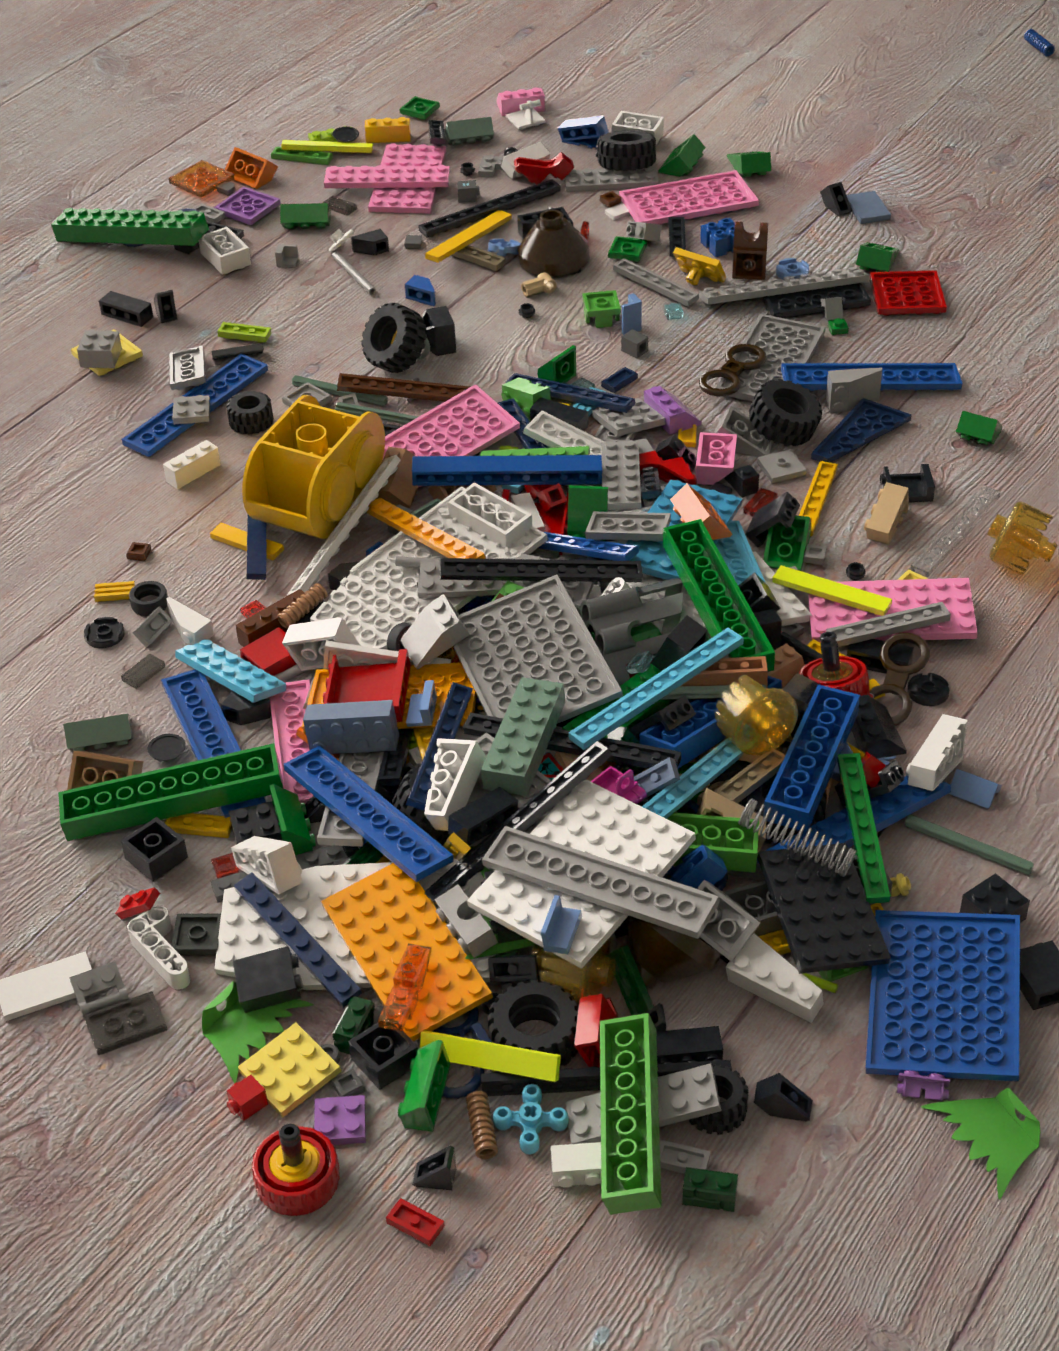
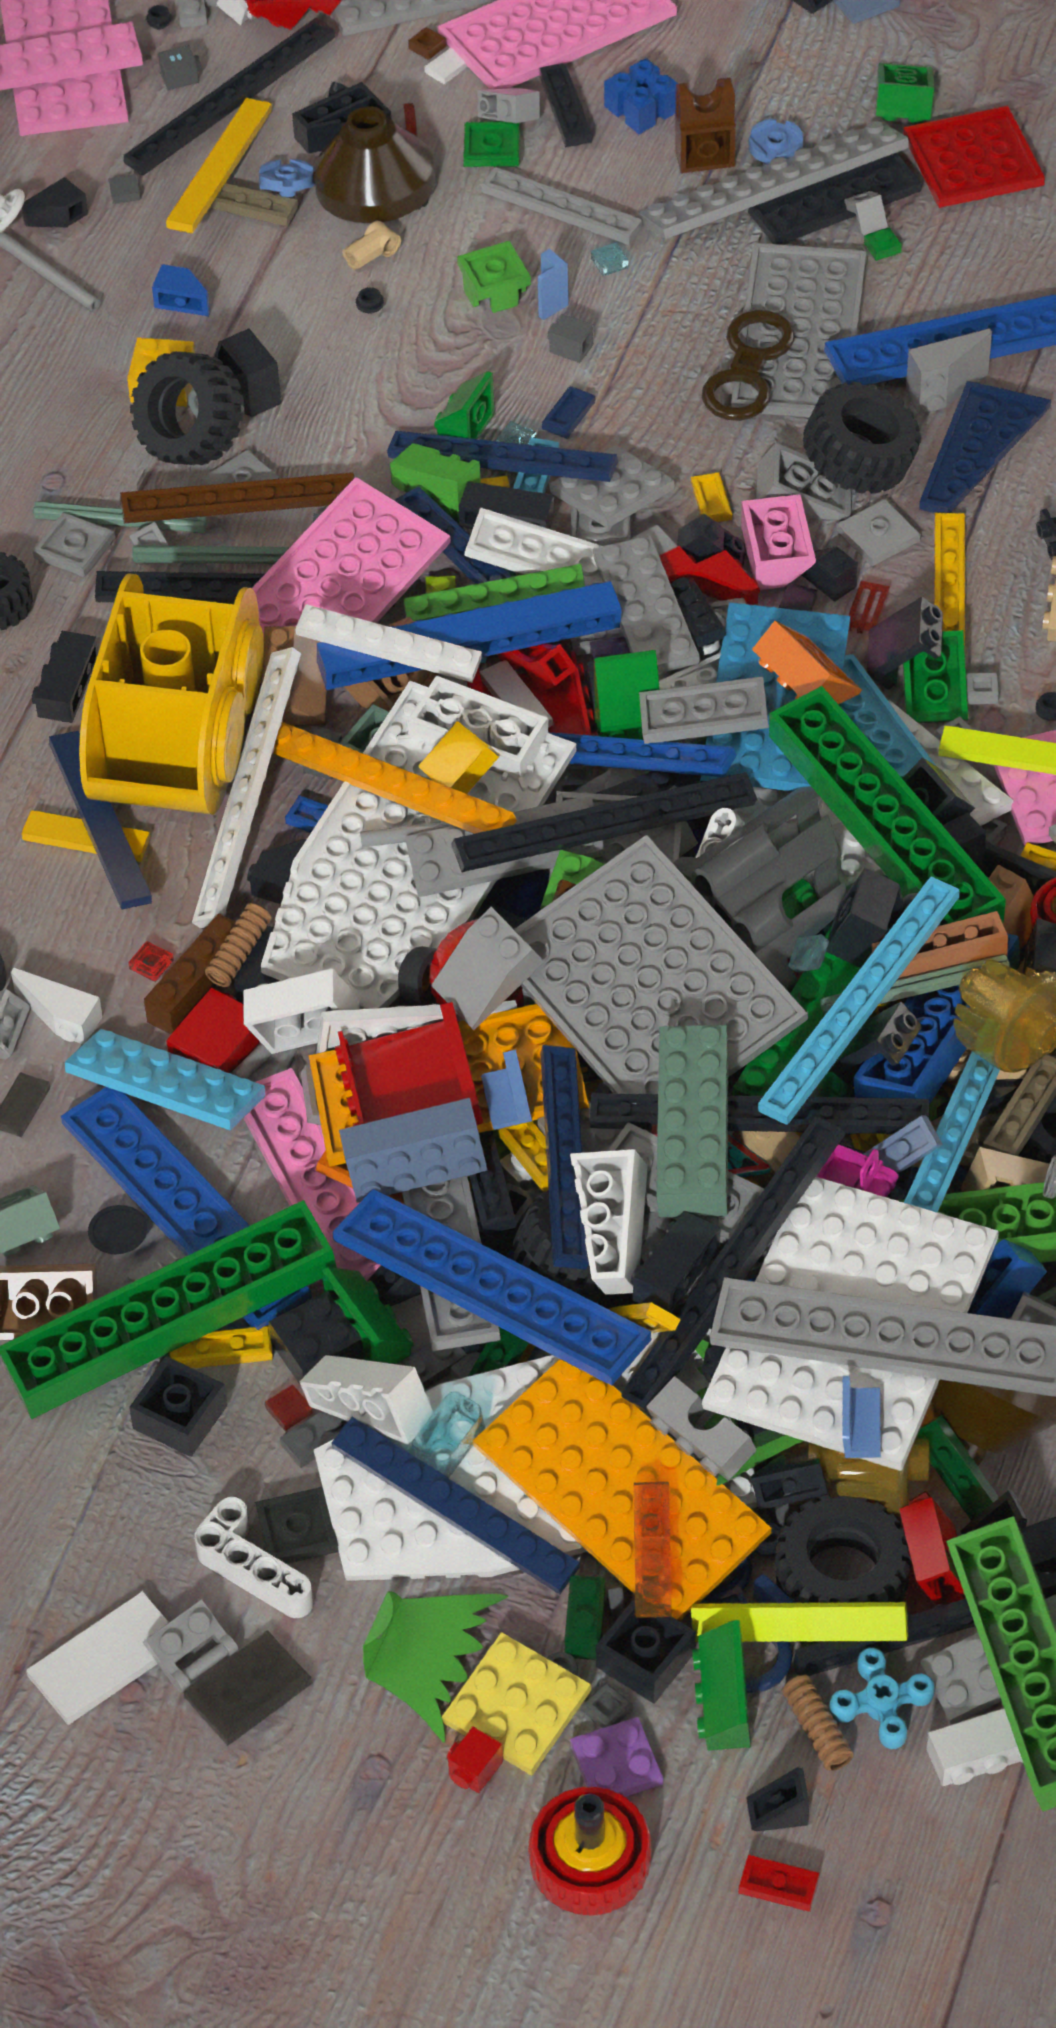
camera: 15 degrees left, 10 degrees up
red plate [115,887,160,920] -> none
black slope [221,691,272,725] -> none
black brick [233,946,303,1013] -> none
medium lavender slope [644,386,701,435] -> none
yellow plate [673,247,726,285] -> none
none -> white plate [296,604,482,683]
none -> clear light blue piece [411,1392,485,1478]
none -> yellow piece [418,721,500,794]

